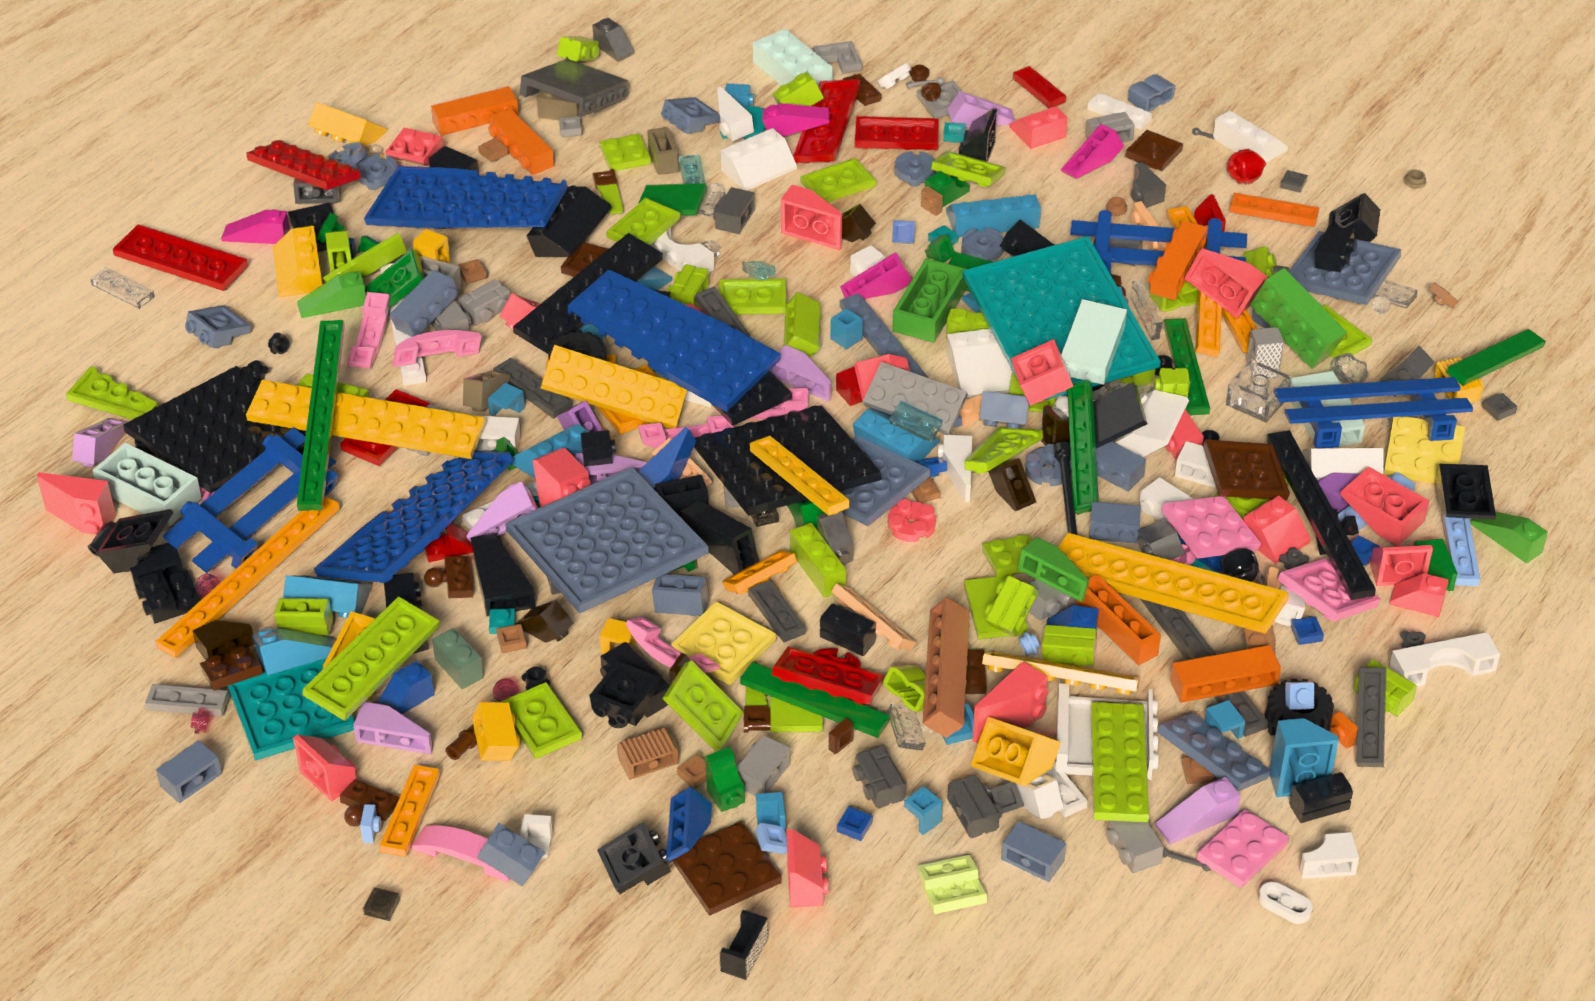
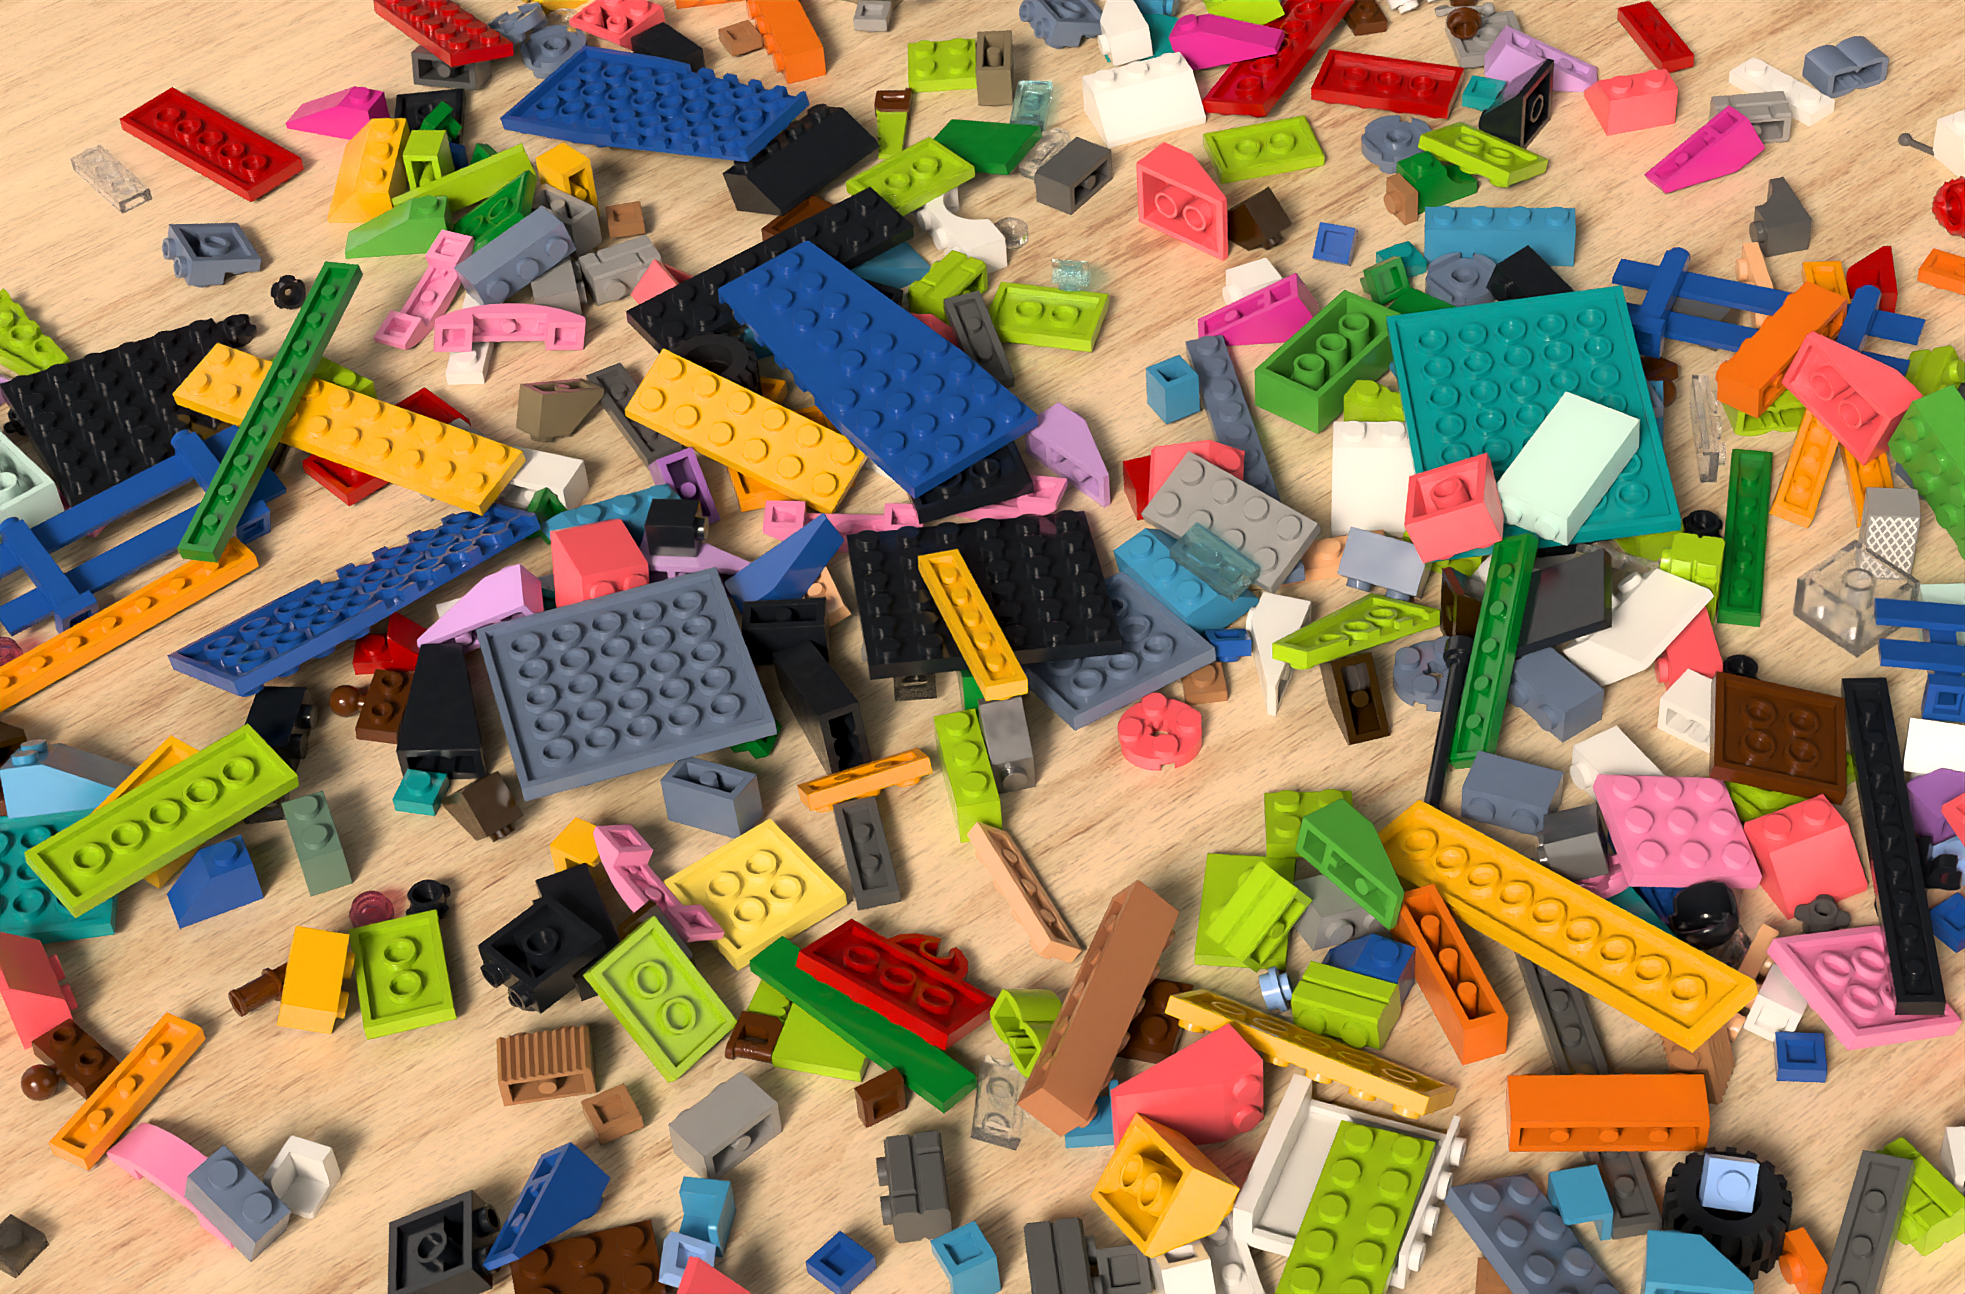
camera: 20 degrees right, 0 degrees up
lime brick [274,598,333,635] -> none
dark azure slope [283,575,372,618] -> none
lavender slope [353,702,433,754] -> none
light blue plate [360,805,381,843] -> none
dark azure panel [488,383,525,416] -> none
medium nougat plate [496,624,527,653] -> none
green arch [705,747,745,812] -> none
lime brick [783,292,821,358] -> none
black brick [820,604,876,656] -> none
medium nougat plate [1106,197,1127,216] -> none
reddish brown plate [1125,130,1183,171] -> none

